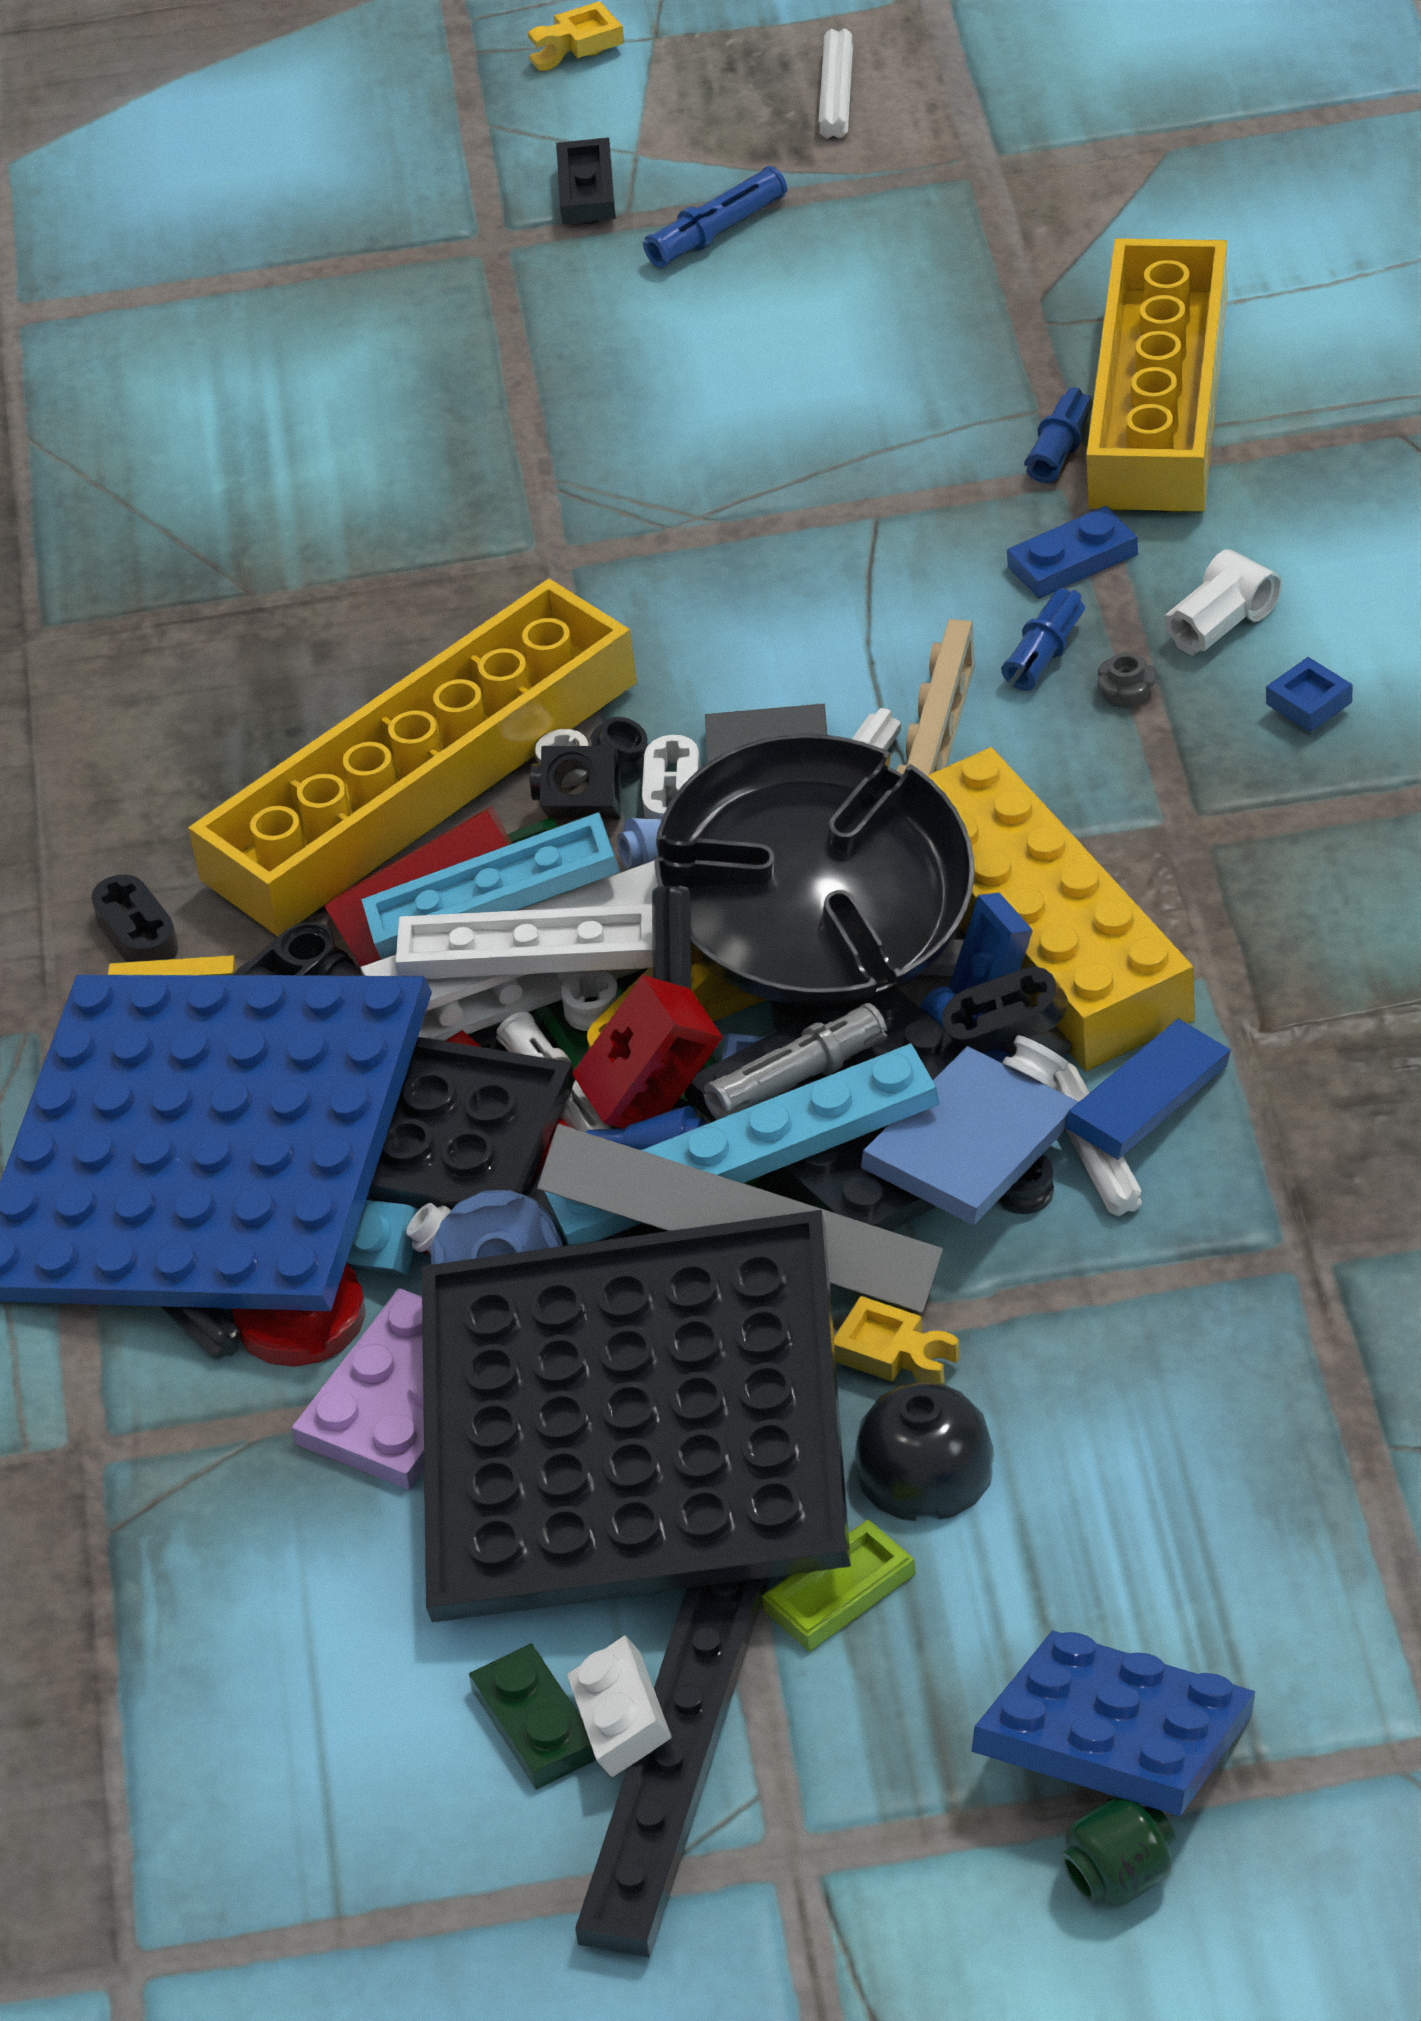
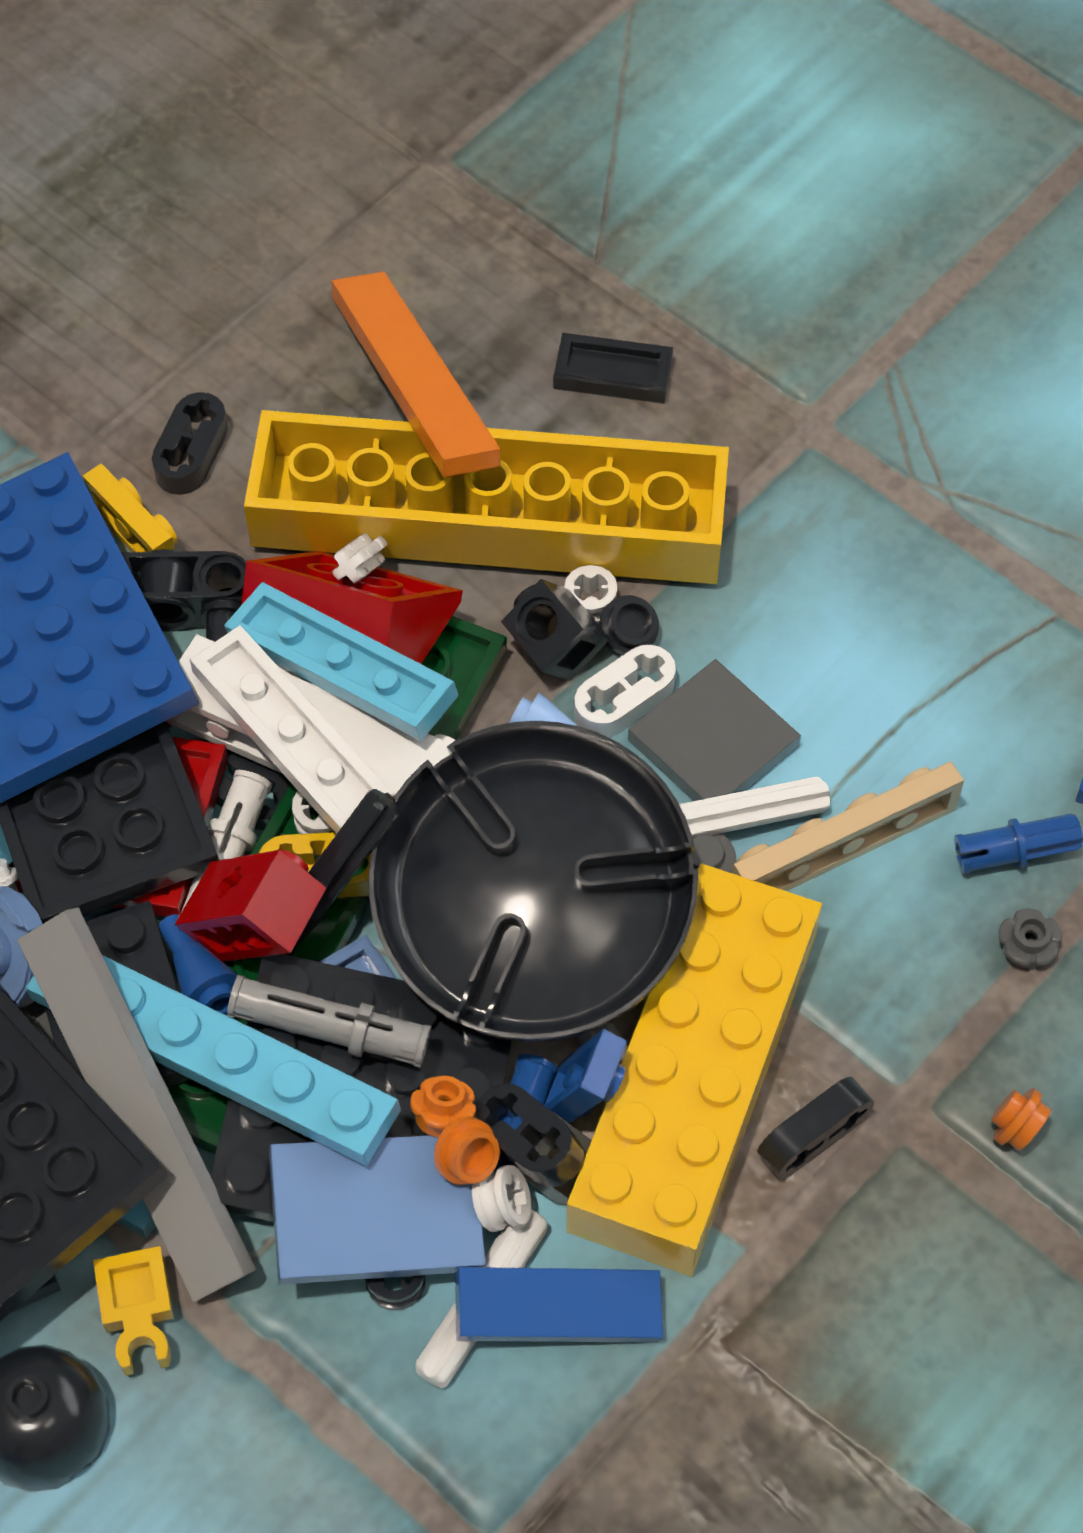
camera: 45 degrees right, 15 degrees up
none -> orange tile [331,271,500,477]
none -> white axle [332,533,388,584]
none -> orange plate [410,1076,476,1138]
none -> orange plate [434,1116,500,1185]
none -> black tile [553,333,673,404]
none -> black beam [757,1077,874,1179]
none -> orange plate [991,1087,1051,1151]

